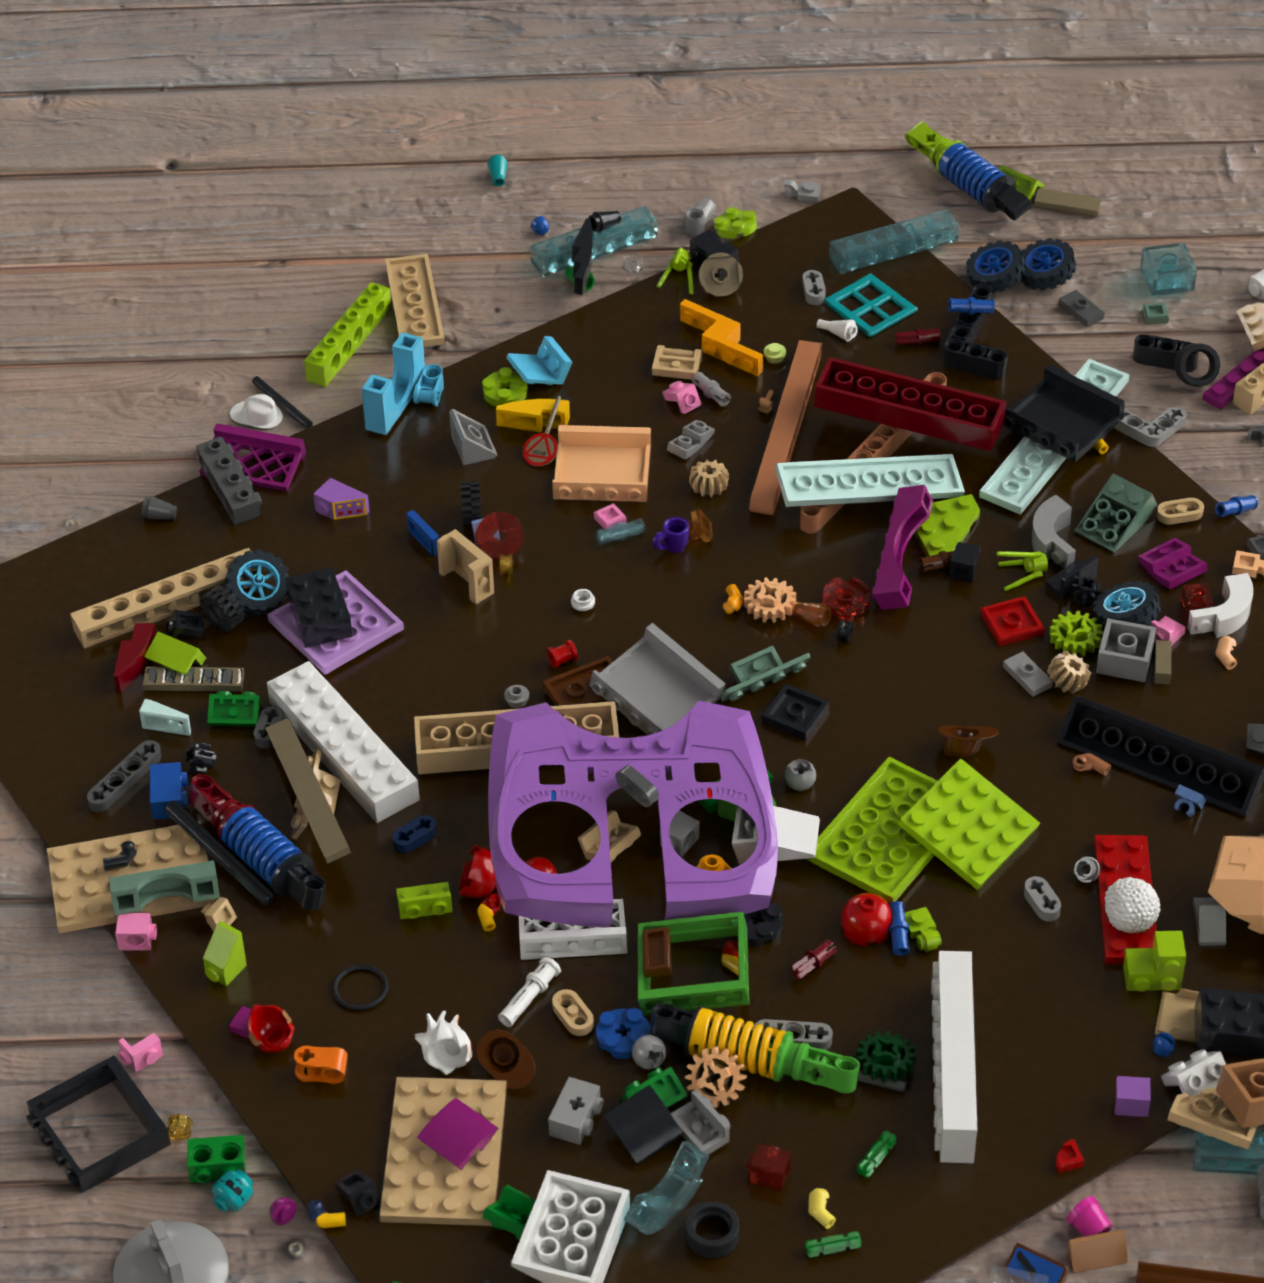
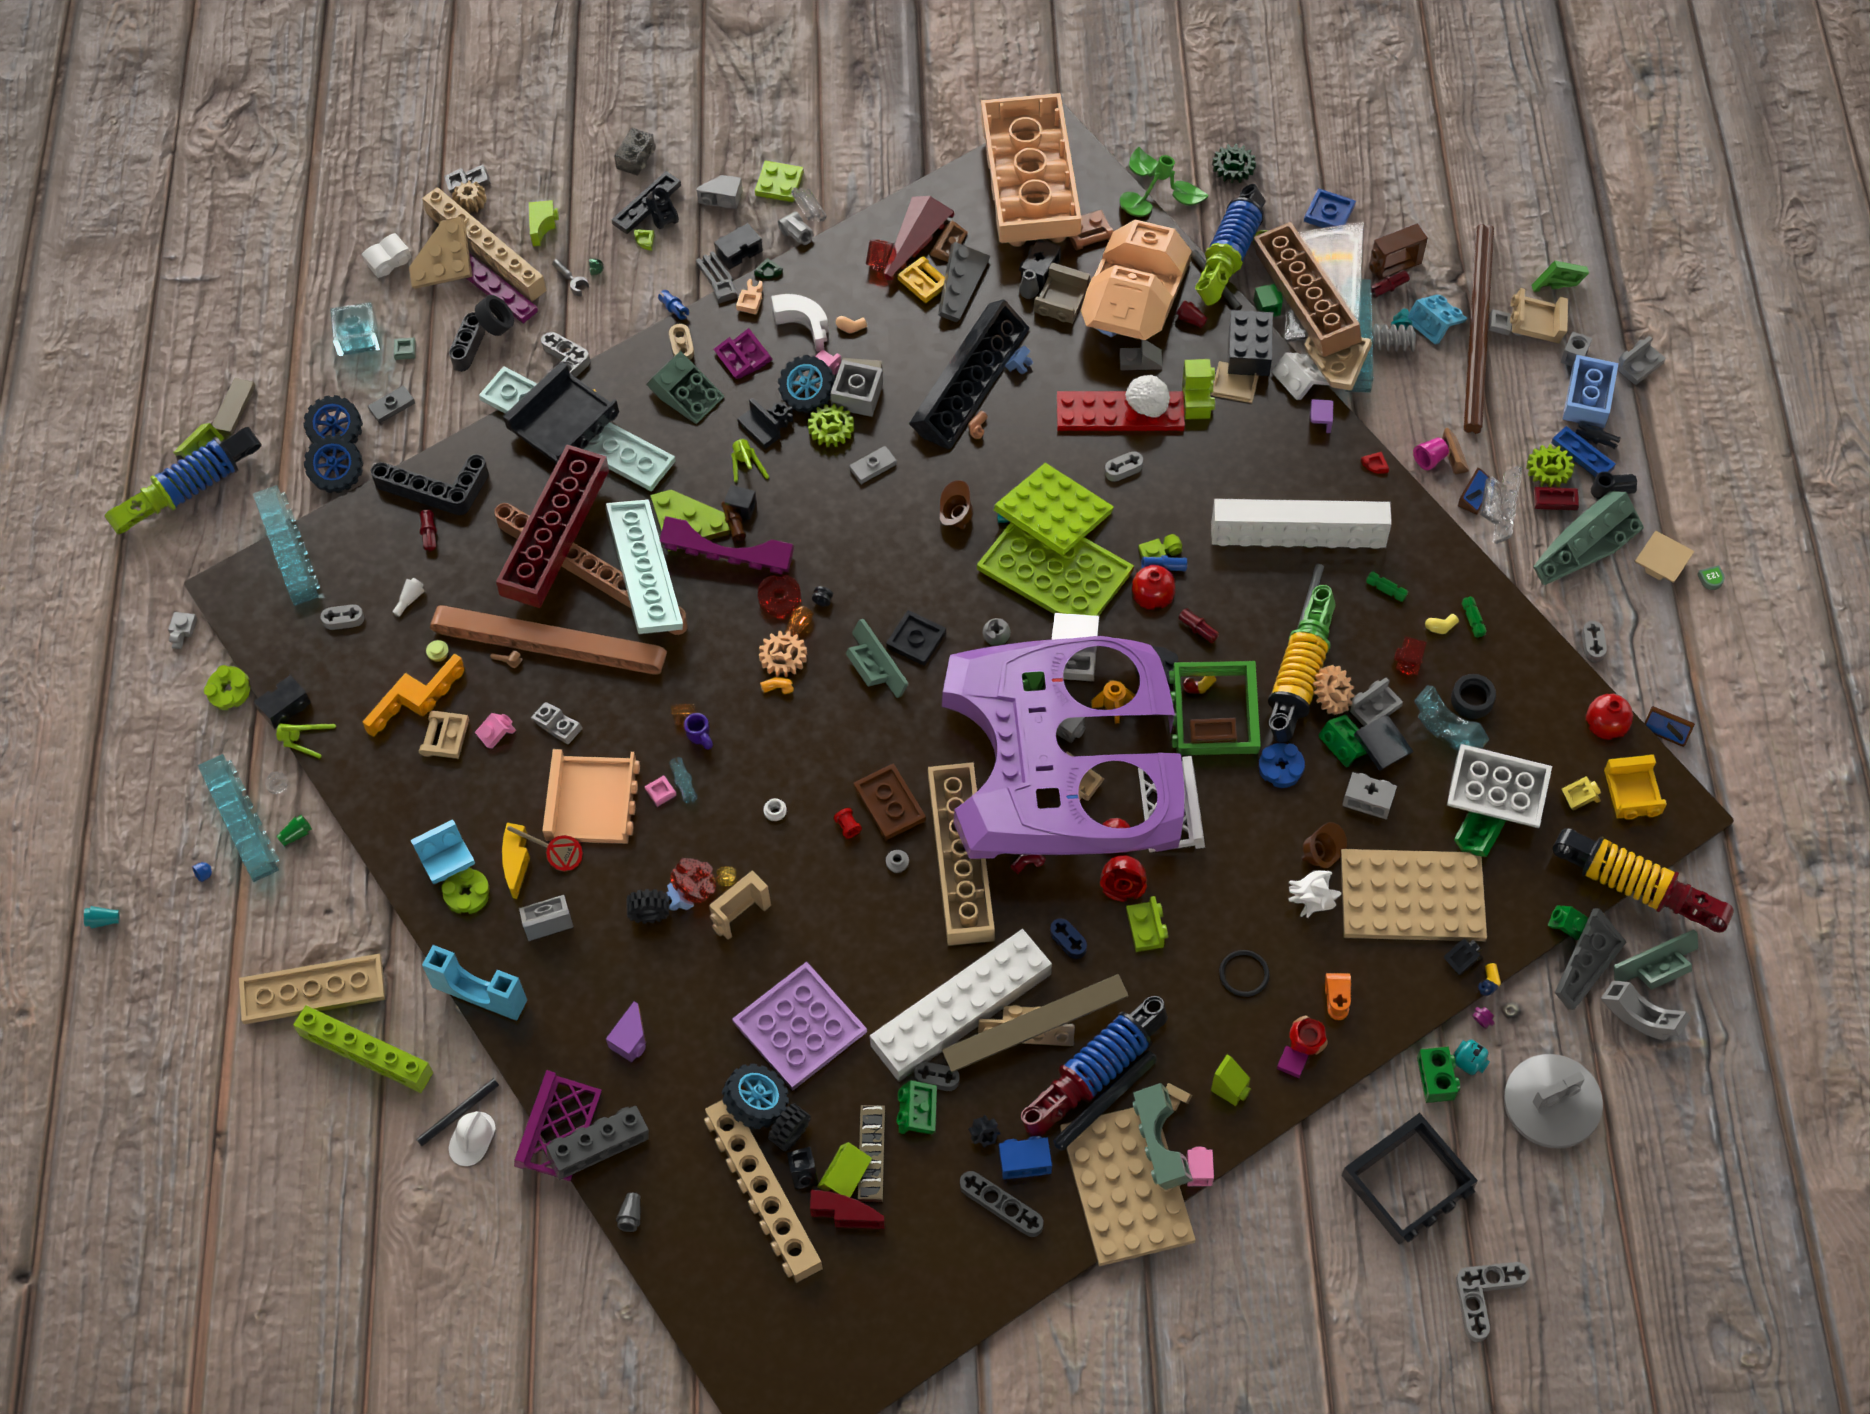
camera: 90 degrees left, 15 degrees up
black arm [103,841,137,871] -> none
bright pink bracket [118,1033,163,1072] -> none
light aqua slope [139,699,191,736] -> none
clear yellow bush [167,1114,193,1140] -> none
black brick [285,567,353,648] -> none
blue tile [406,510,440,556] -> none
medium azure piece [413,364,444,407] -> none
magenta slope [417,1098,499,1170] -> none
arm [477,894,501,932] -> none
white pin [498,956,561,1027] -> none
tan plate [552,989,594,1036] -> none
black slope [572,218,593,295] -> none
black cone [588,211,621,233] -> none
light grey panel [589,623,725,736] -> none
dark grey beam [615,765,659,807] -> none
light grey piece [632,1035,666,1070] -> none
light grey piece [685,197,716,237] -> none
tan gear [689,459,729,498] -> none
light grey pin [692,372,731,407] -> none
dark tan plate [698,253,743,298] -> none
light grey beam [754,1019,833,1050] -> none
teal window [825,274,918,337] -> none
dark green gear [856,1031,916,1083] -> none
blue pin [948,297,995,315] -> none
red tile [980,596,1045,647] -> none
light grey arch [1031,495,1076,569] -> none
tan gear [1047,651,1091,694] -> none
light grey plate [1074,857,1100,883] -> none
blue hinge [1153,1032,1176,1057] -> none
clear red brick [1180,582,1214,622] -> none

